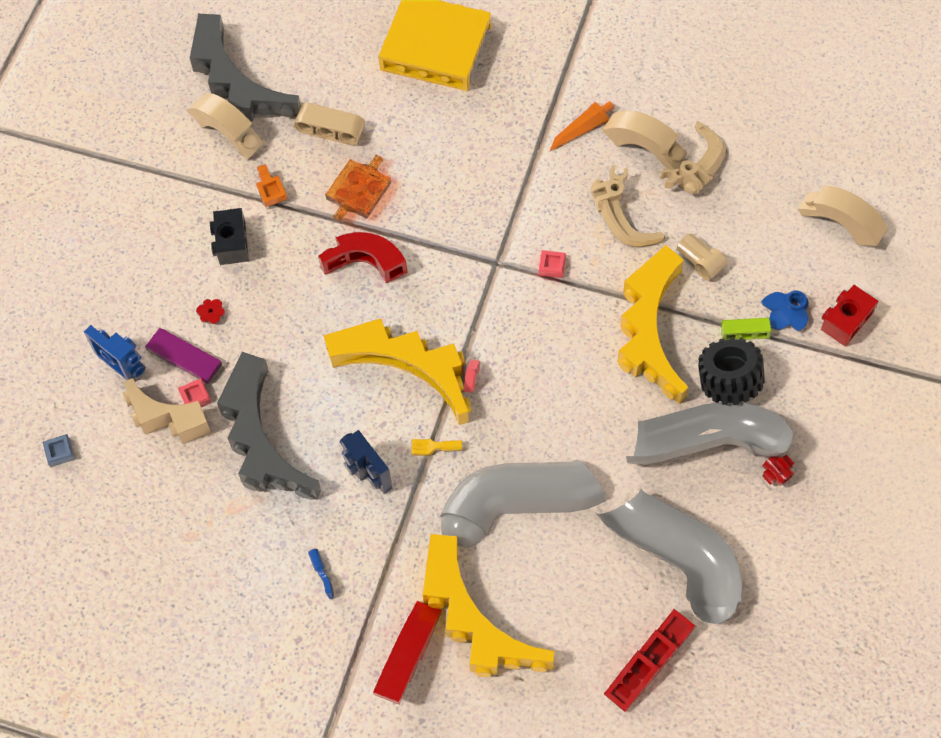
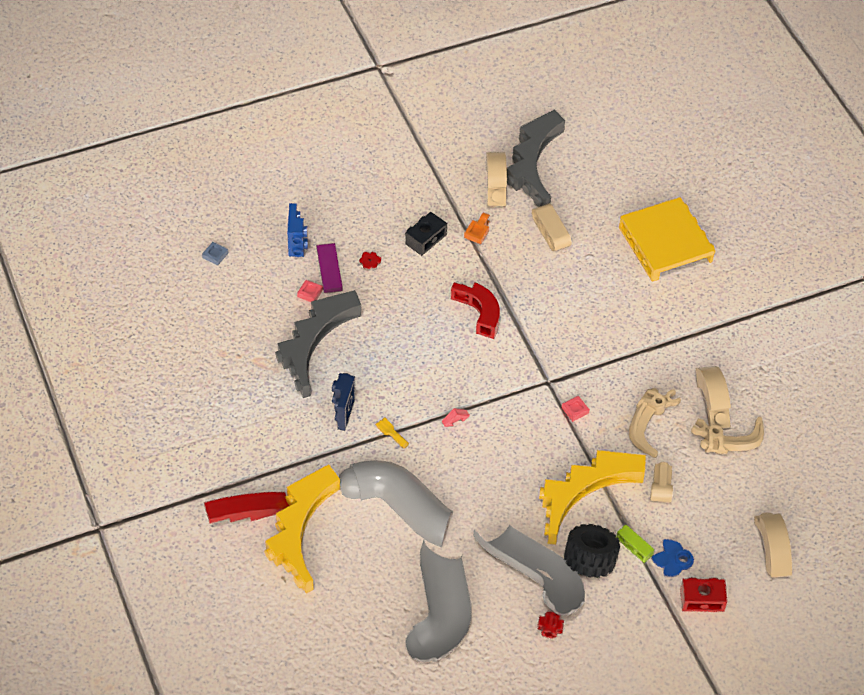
camera: 45 degrees right, 10 degrees down
tan arch [123,378,211,444] -> none
blue piece [308,548,334,599] -> none
yellow arch [323,318,472,425] -> none
clear orange plate [325,155,391,222] -> none
orange bar [549,101,614,152] -> none
red slope [604,609,696,712] -> none

